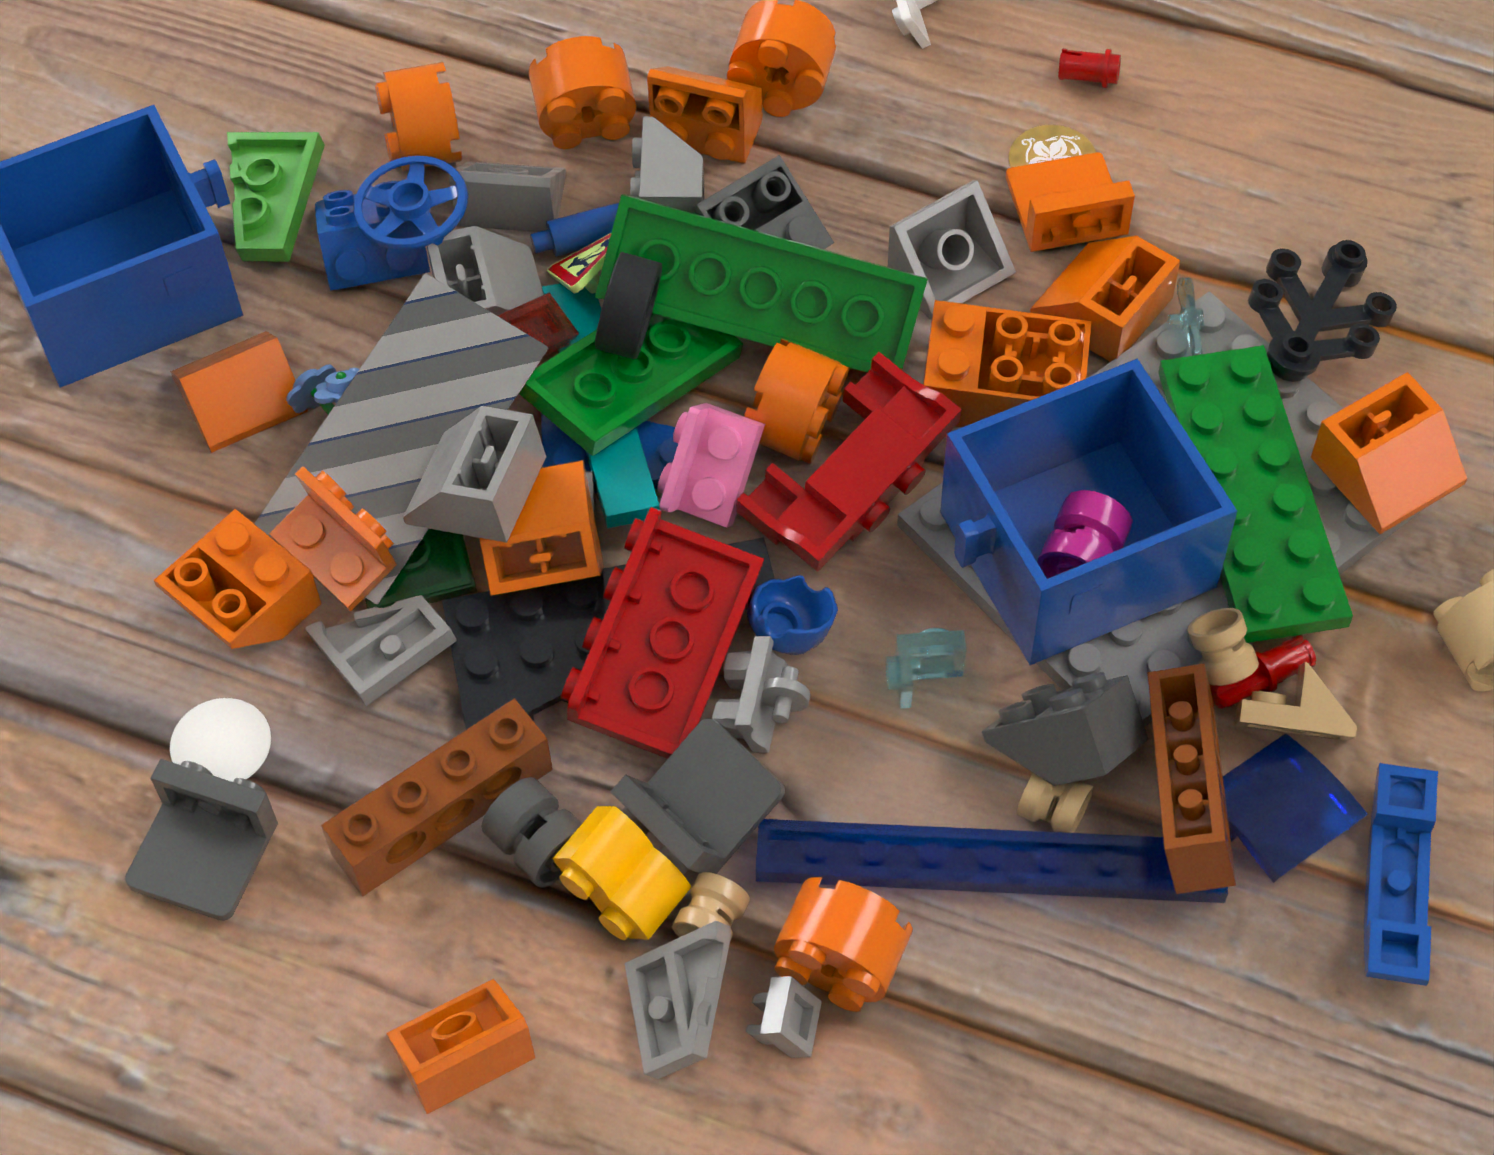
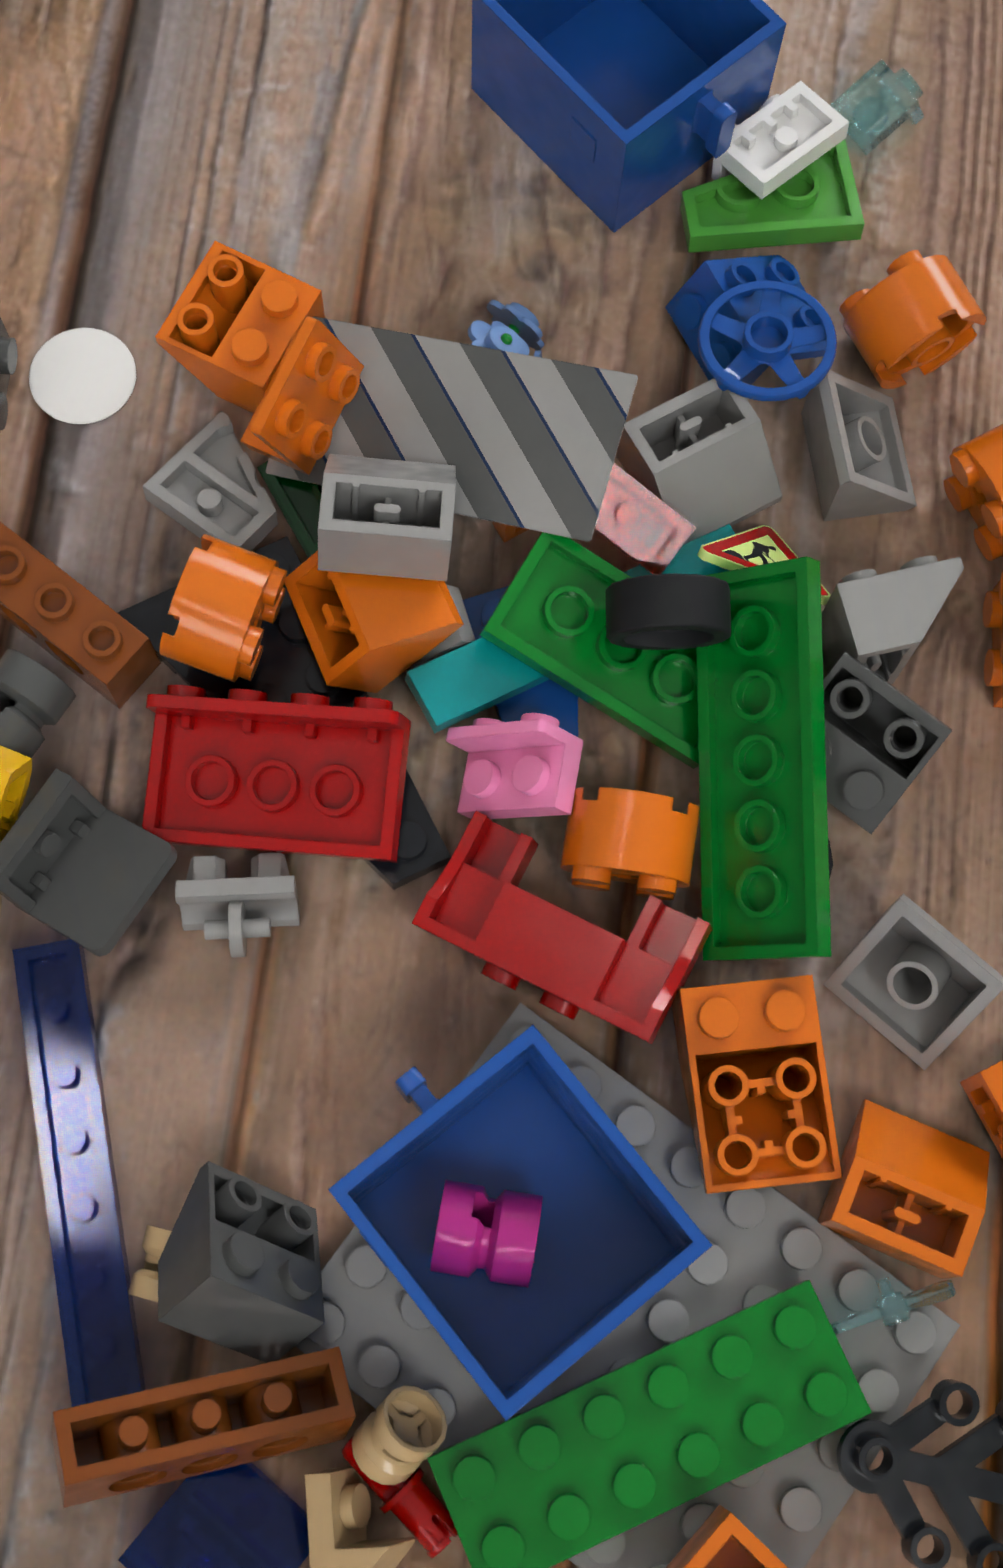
camera: 70 degrees right, 15 degrees up
orange slope [170,331,308,453] -> none
blue cylinder [530,203,619,257] -> none
blue hair [747,575,838,655] -> none
clear light blue bracket [885,628,966,709] -> none
none -> orange brick [159,534,287,682]
none -> white bracket [711,81,849,200]
none -> clear light blue bracket [830,59,924,155]

